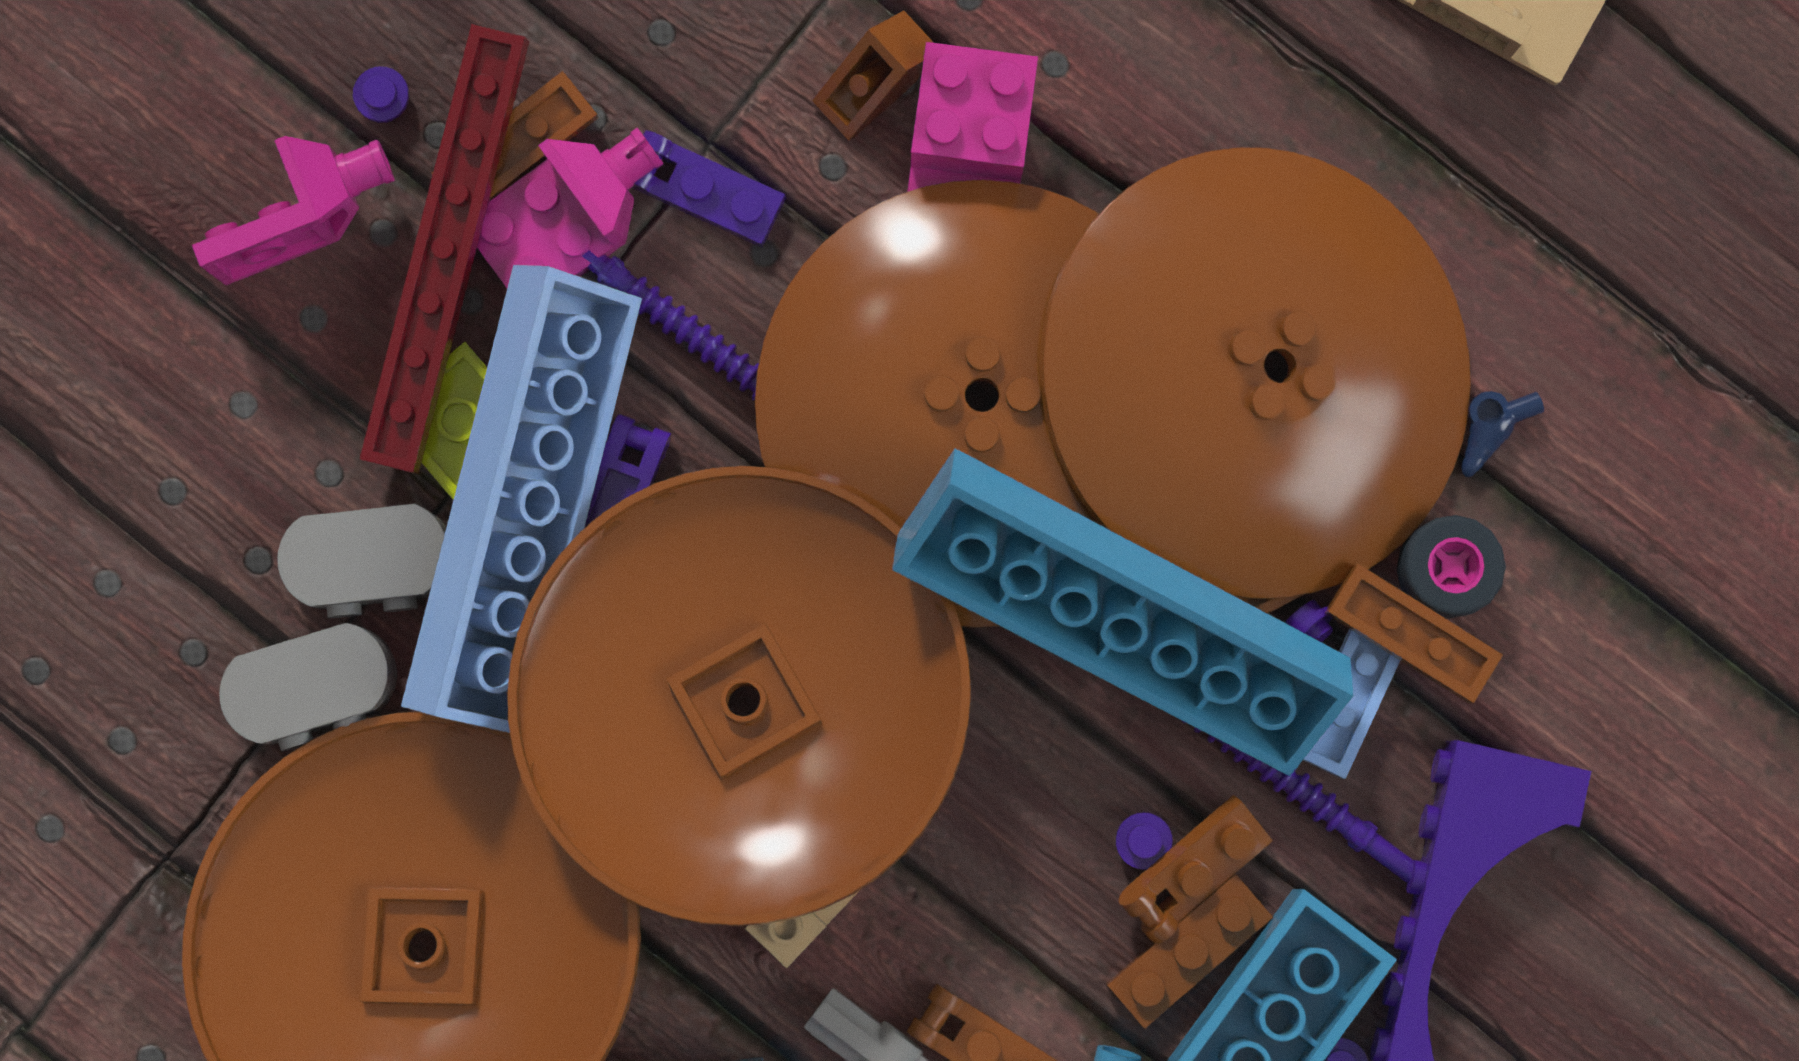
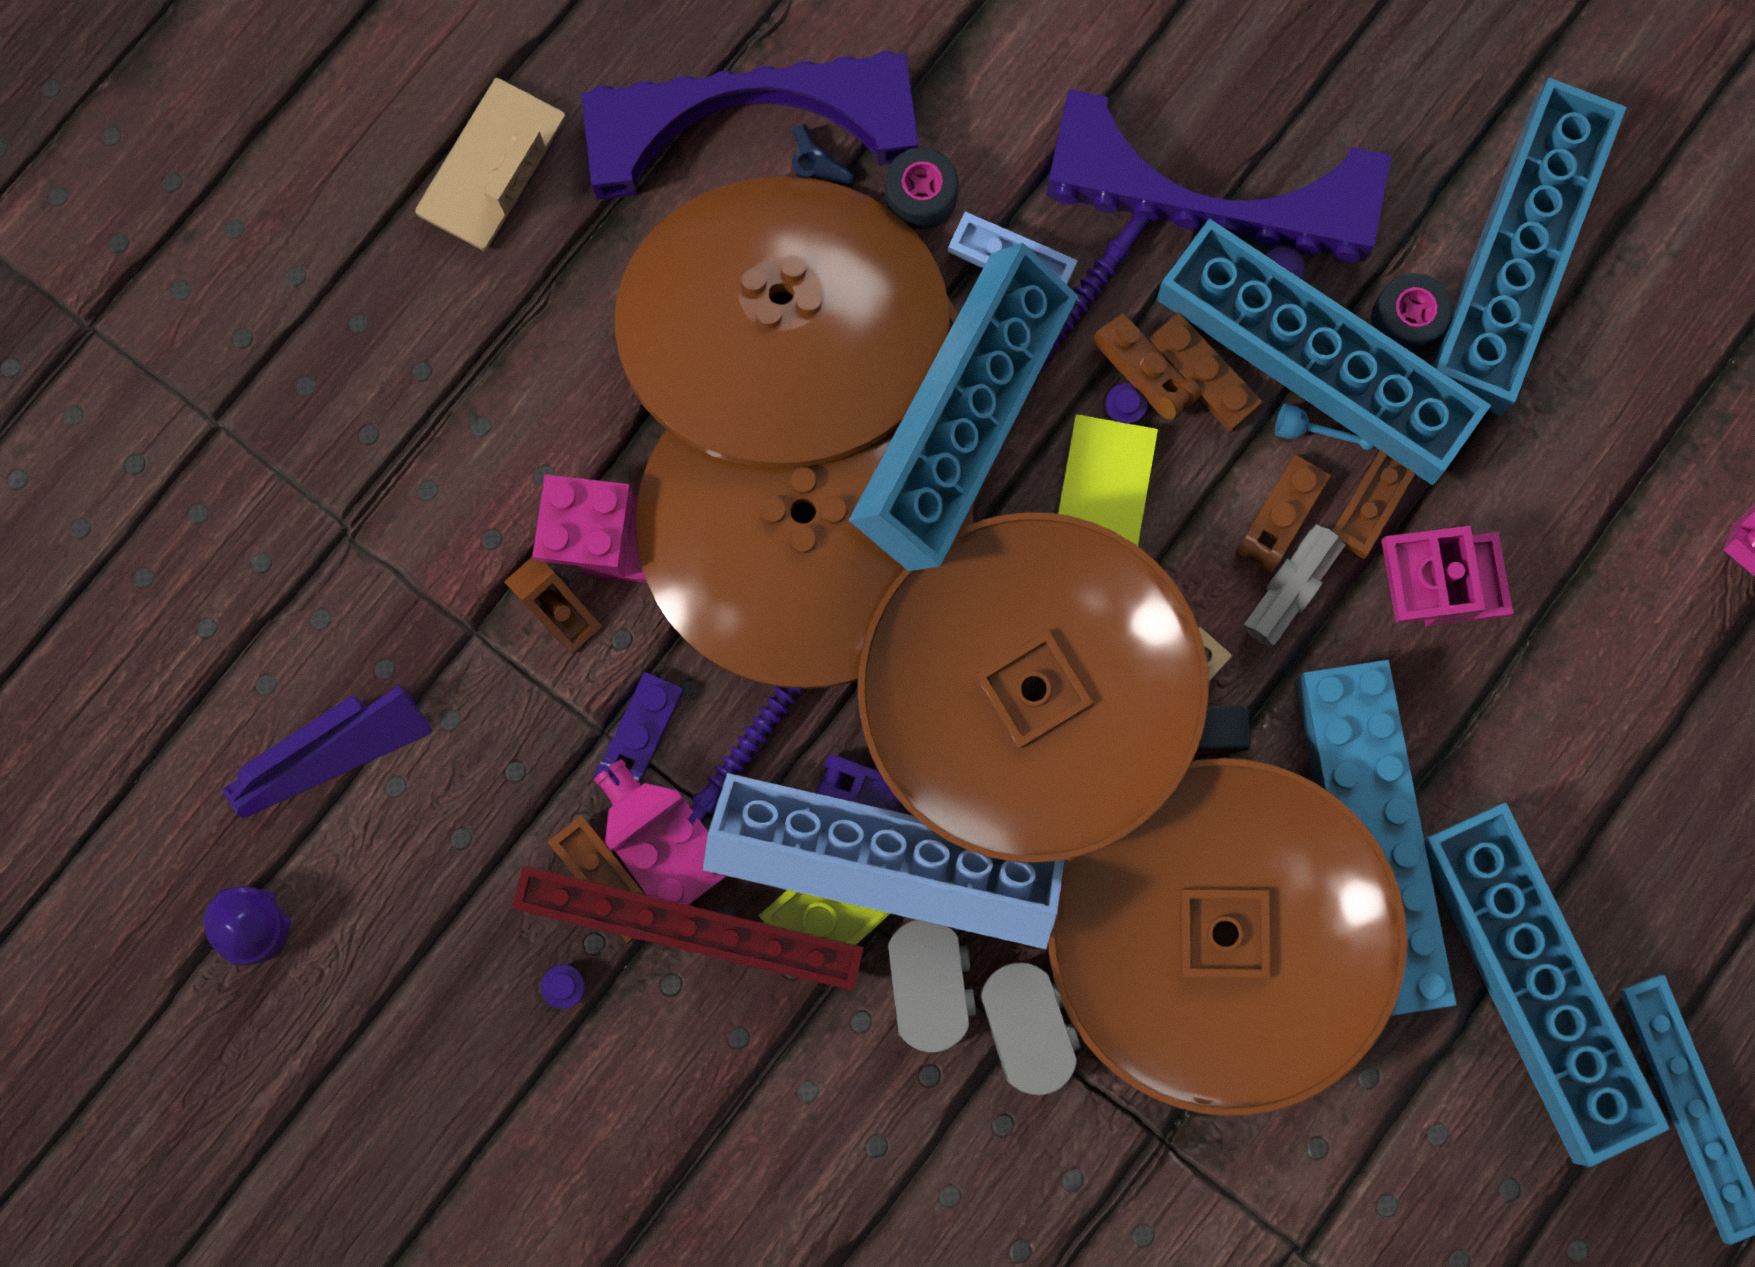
camera: 90 degrees left, 5 degrees down
dark pink plate [192,136,395,285] -> none
dark purple plate [1285,600,1333,643] -> none
dark orange plate [1325,564,1503,704] -> none
none -> dark purple arch [581,51,918,200]
none -> neon yellow tile [1058,414,1158,546]
none -> black wheel [1195,705,1250,755]

